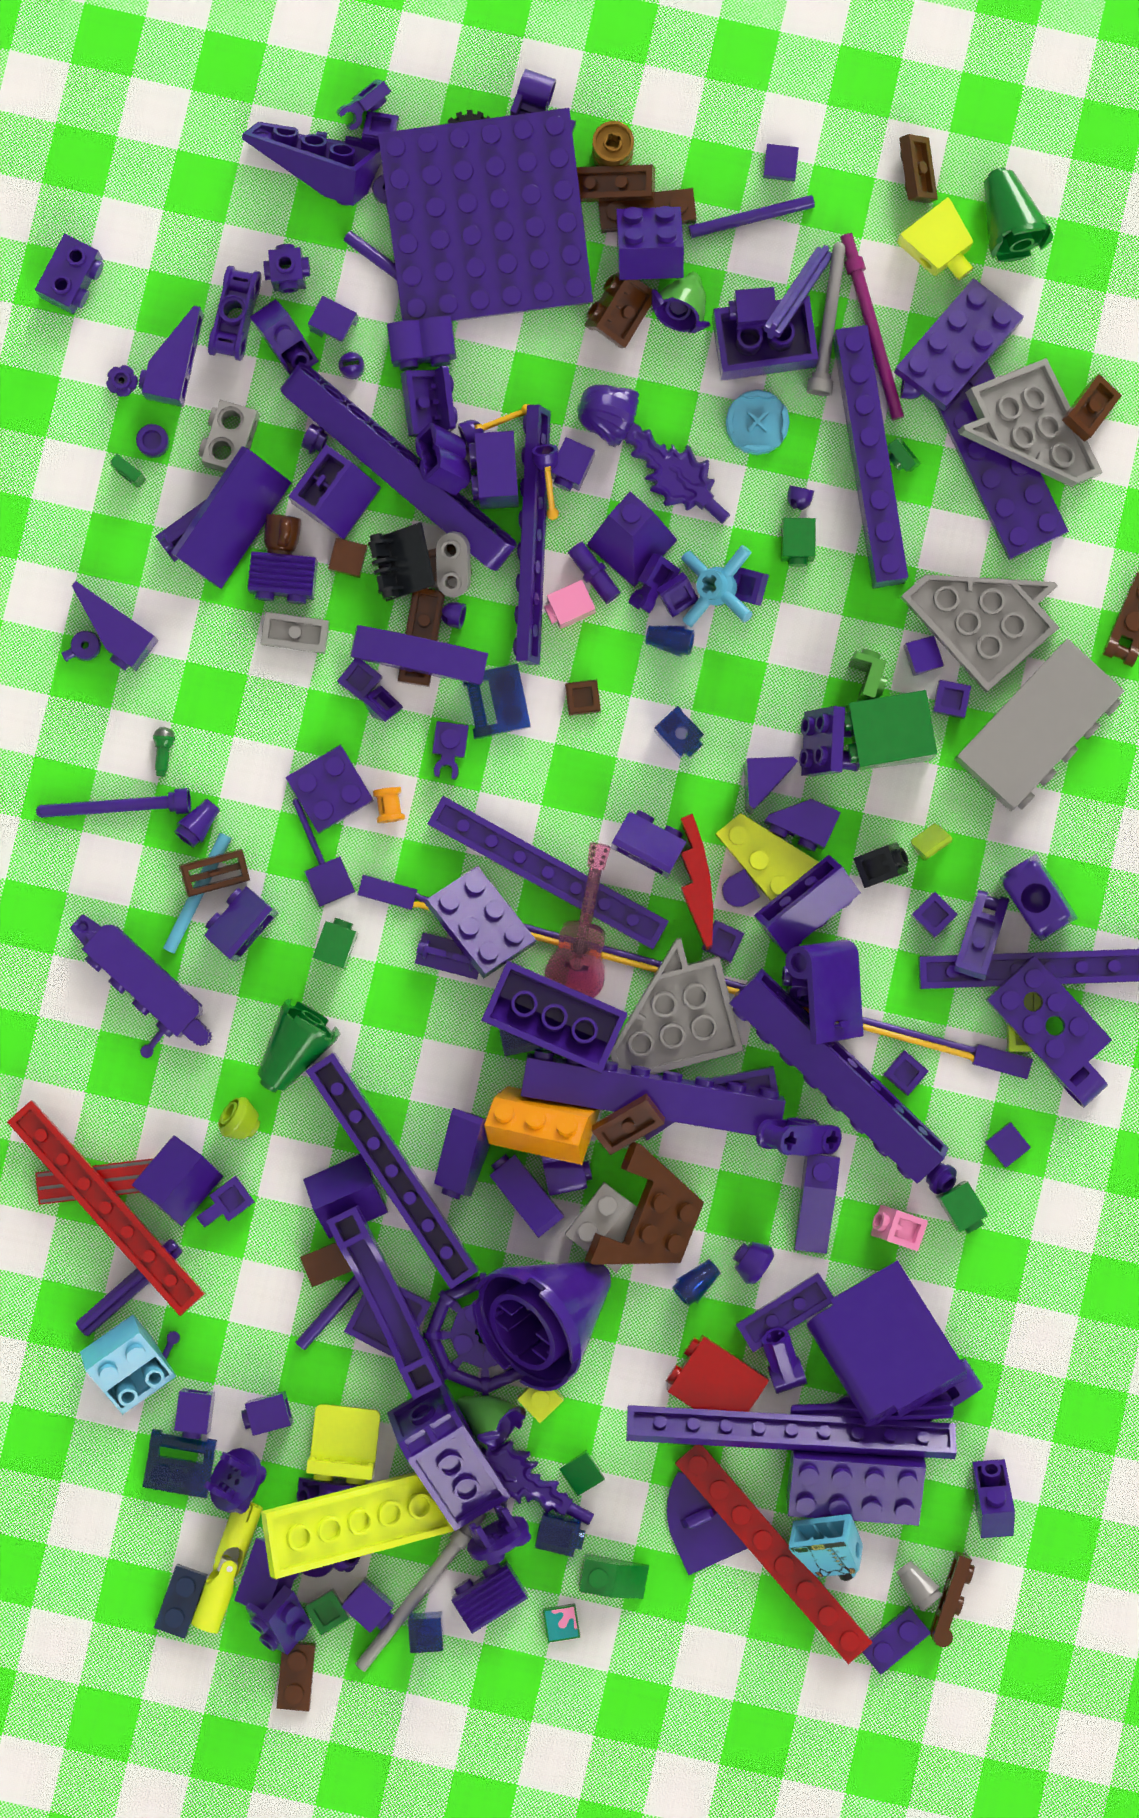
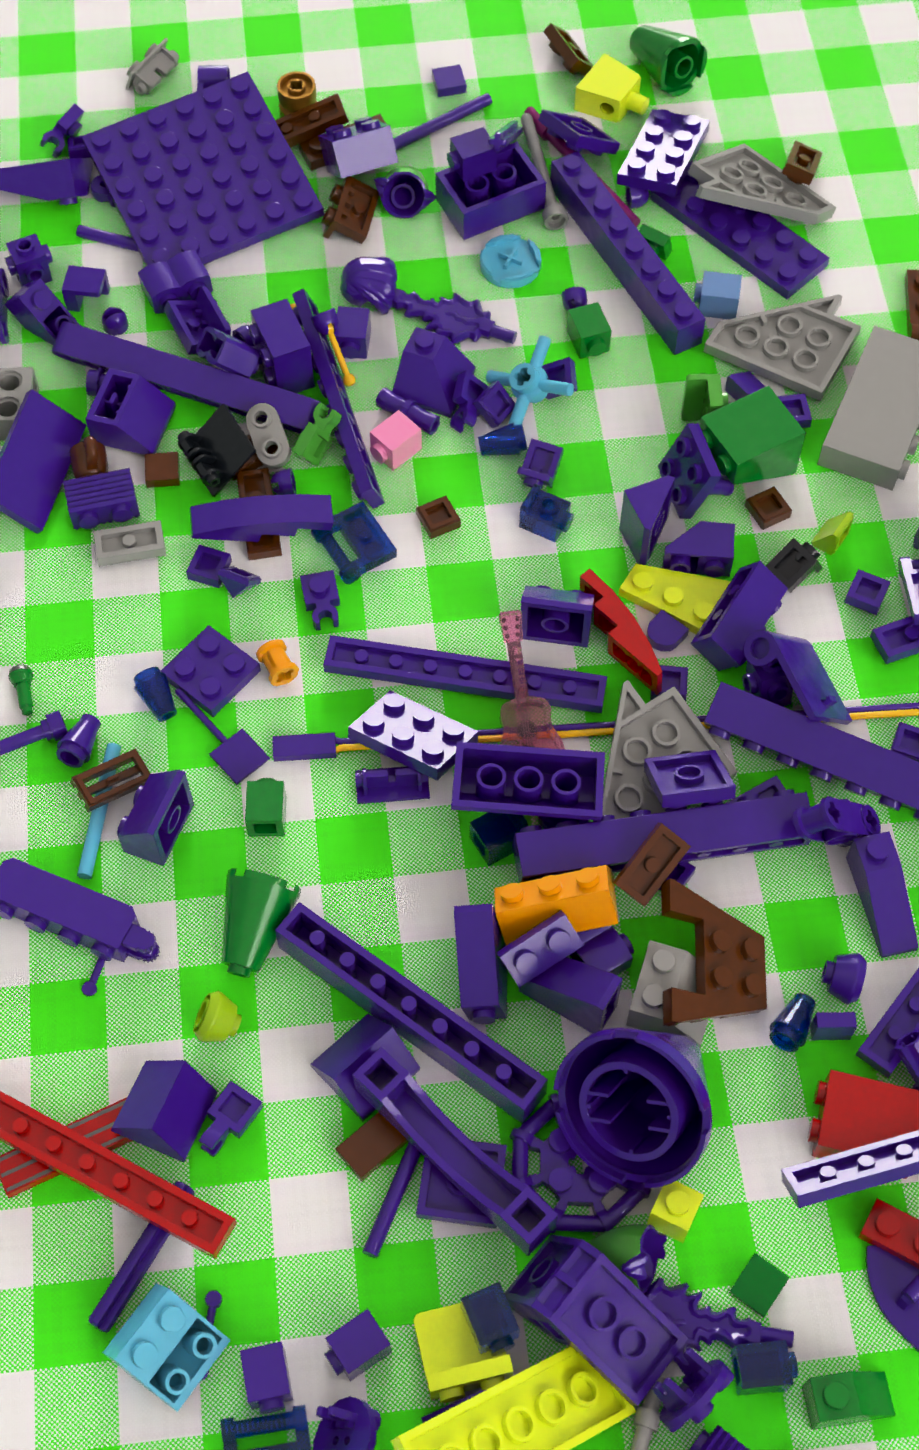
camera: 20 degrees left, 25 degrees down
none -> light grey hinge [125,38,179,95]
none -> clear blue cone [133,667,177,722]
none -> bright green plate [292,402,342,467]
none -> clear blue brick [461,1282,520,1356]
none -> dark purple plate [496,910,584,988]
none -> dark purple bracket [517,438,564,490]
none -> dark purple plate [538,109,620,156]
none -> dark purple plate [644,750,736,809]
none -> medium blue brick [693,271,742,319]
none -> reddish brown tile [745,486,792,530]
none -> dark purple tile [810,1012,857,1040]

